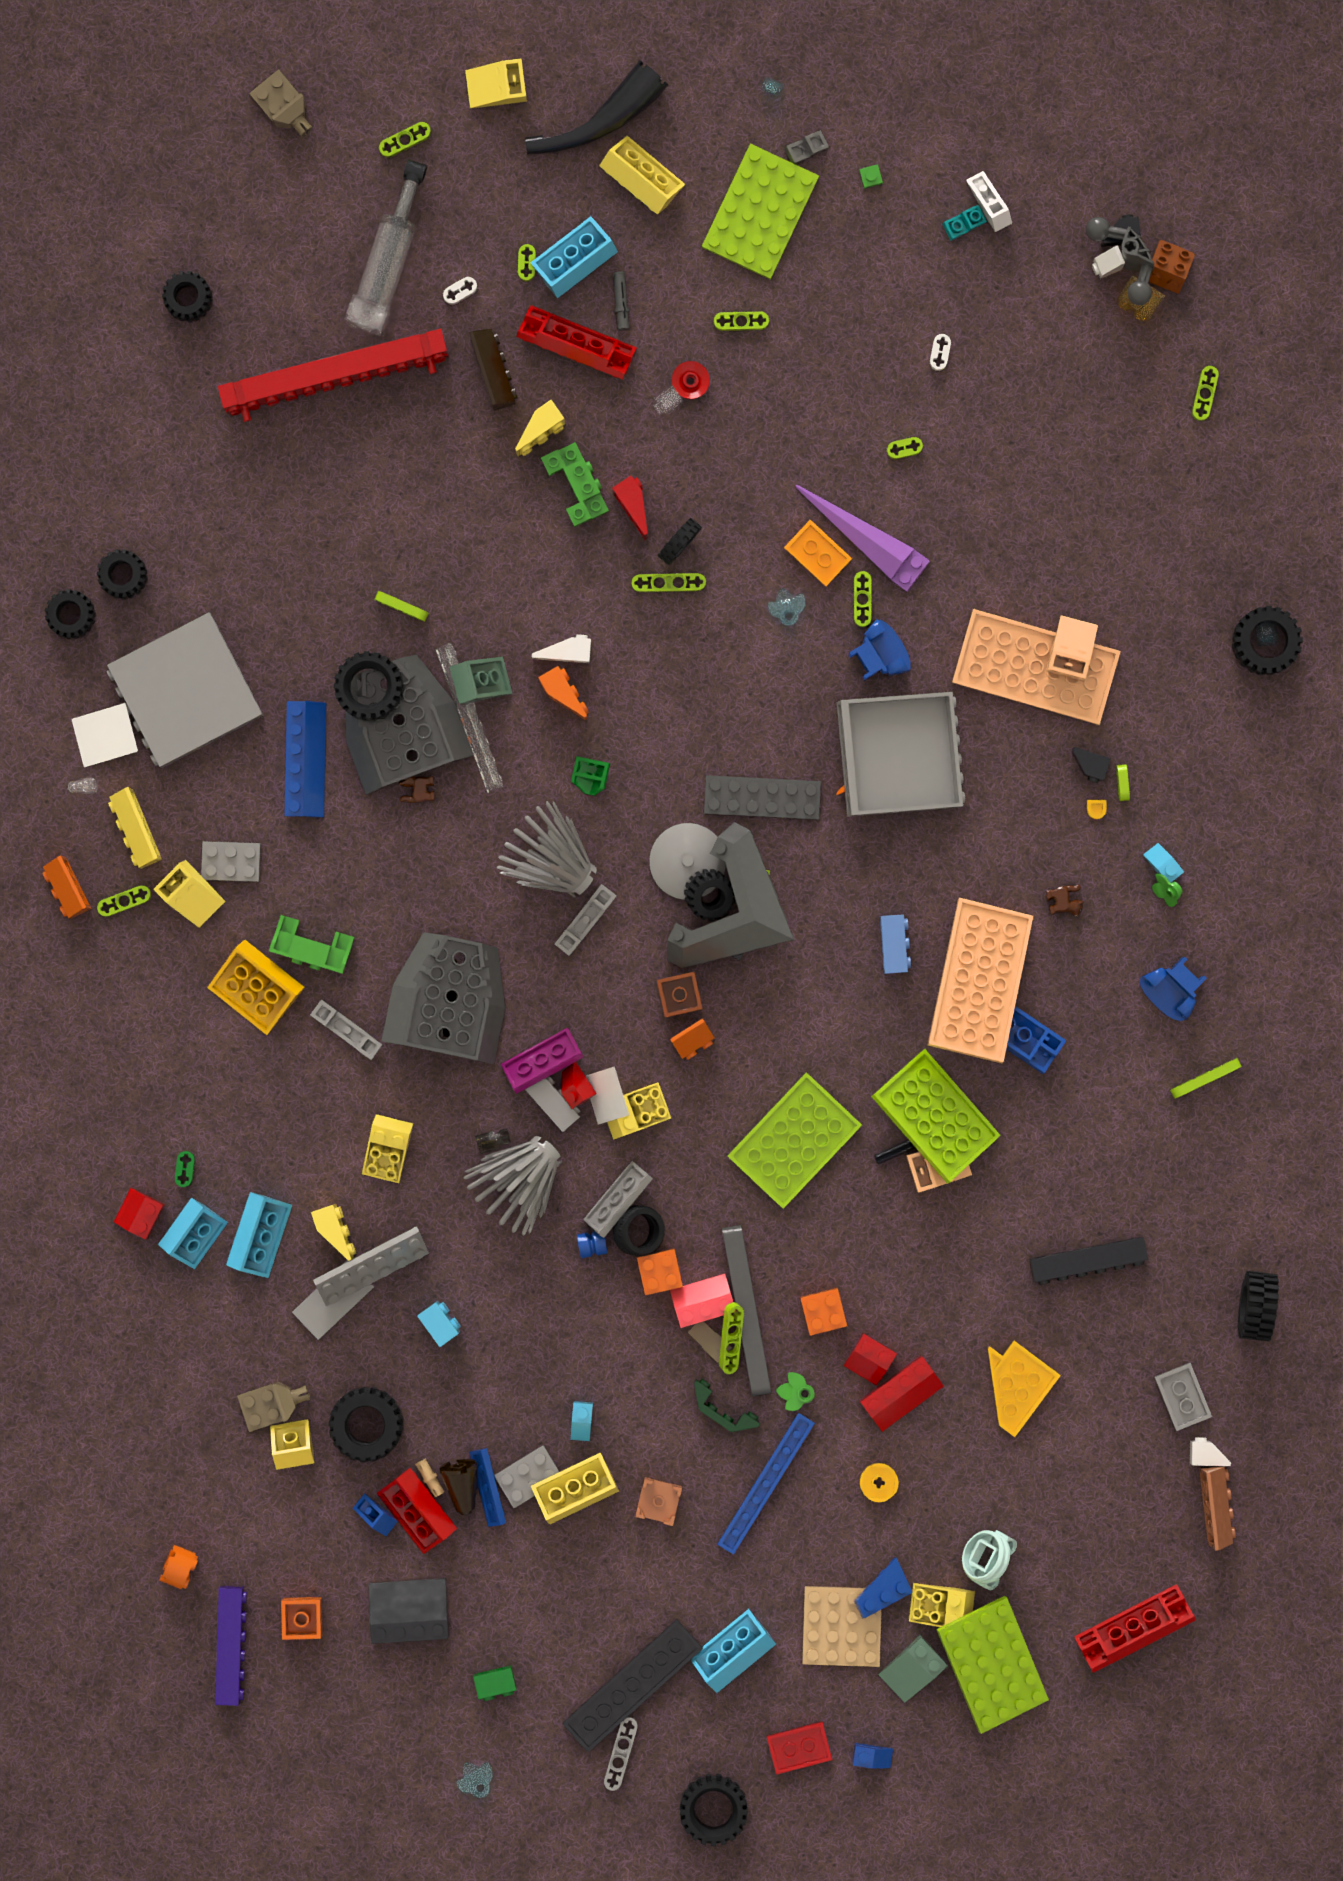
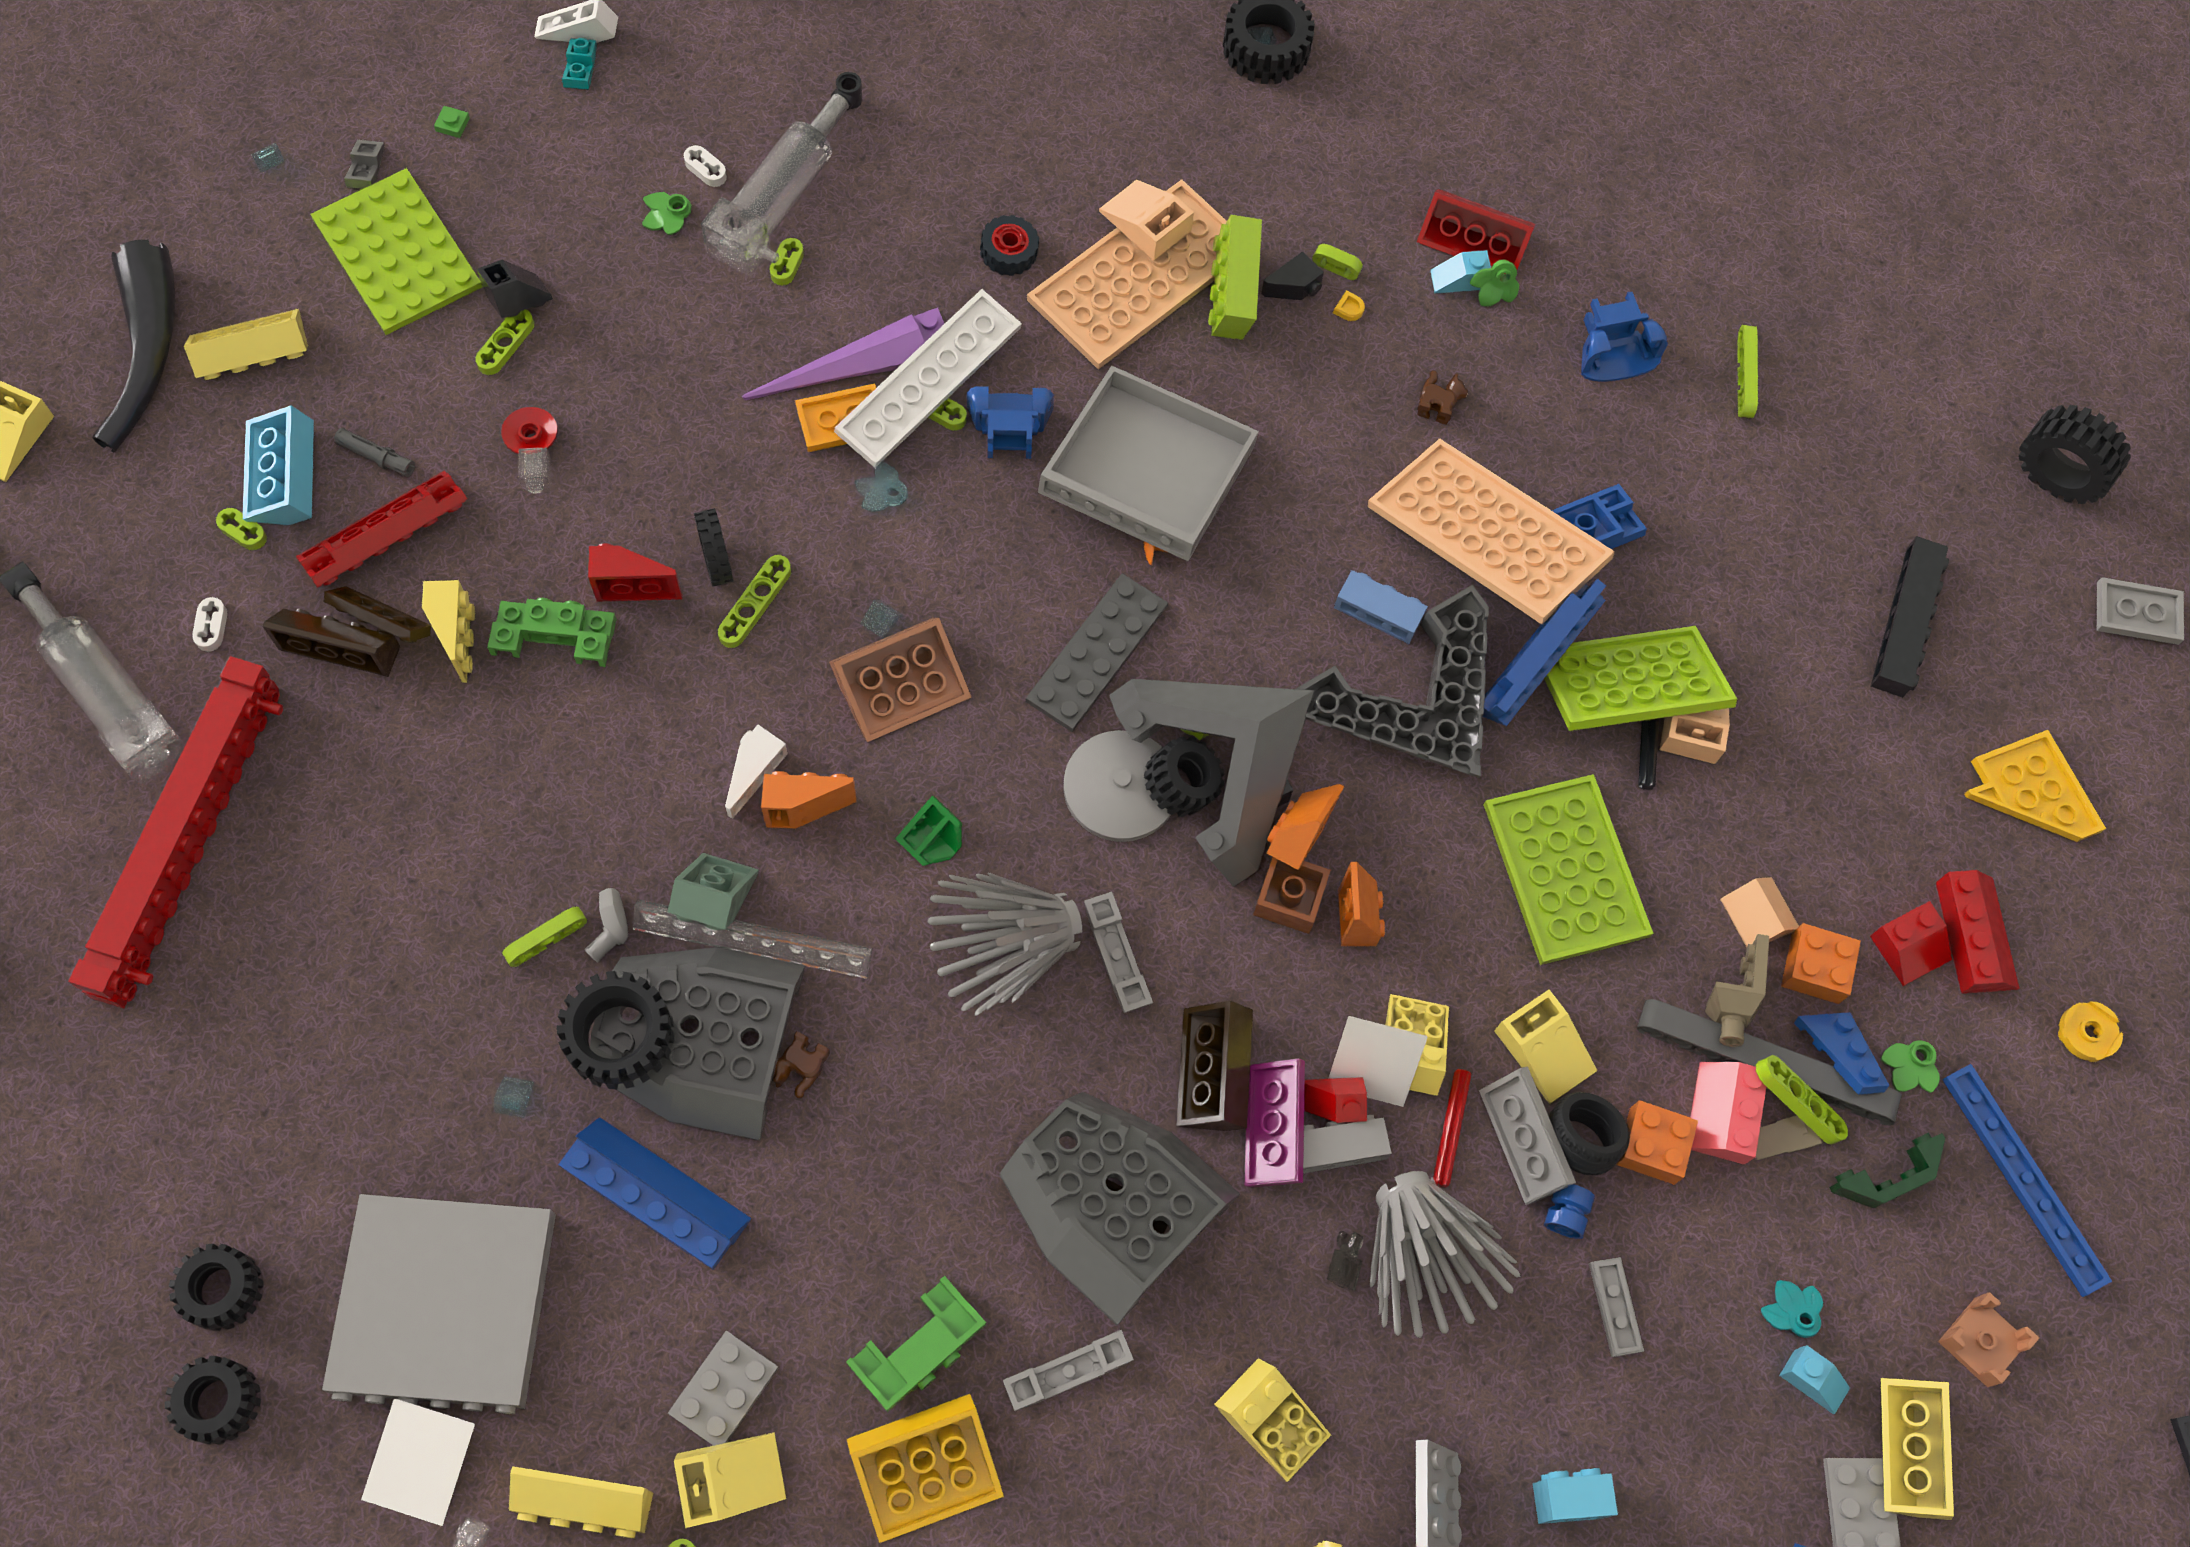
camera: 65 degrees left, 20 degrees down
none -> dark brown plate [323,586,431,643]
none -> black slope [477,260,553,318]
none -> clear light blue slope [494,1076,534,1118]
none -> light grey arm [584,888,628,963]
none -> bright green plate [642,192,692,235]
none -> clear piece [701,72,863,277]
none -> nougat slope [829,618,971,742]
none -> white plate [834,289,1022,468]
none -> clear light blue slope [860,600,903,639]
none -> black wheel [980,215,1039,276]
none -> dark brown slope [1176,1001,1253,1131]
none -> lime brick [1208,215,1262,339]
none -> orange slope [1267,784,1345,870]
none -> dark grey wedge [1296,585,1489,778]
none -> red slope [1417,189,1536,274]
none -> red axle [1433,1069,1471,1188]
none -> blue slope [1482,579,1606,726]
none -> light yellow slope [1495,990,1597,1104]
none -> light grey tile [1589,1257,1644,1357]
none -> dark tan plate [1705,934,1770,1047]
none -> light nougat slope [1720,877,1799,947]
none -> teal plate [1761,1280,1823,1338]
none -> blue wing [1794,1012,1889,1095]

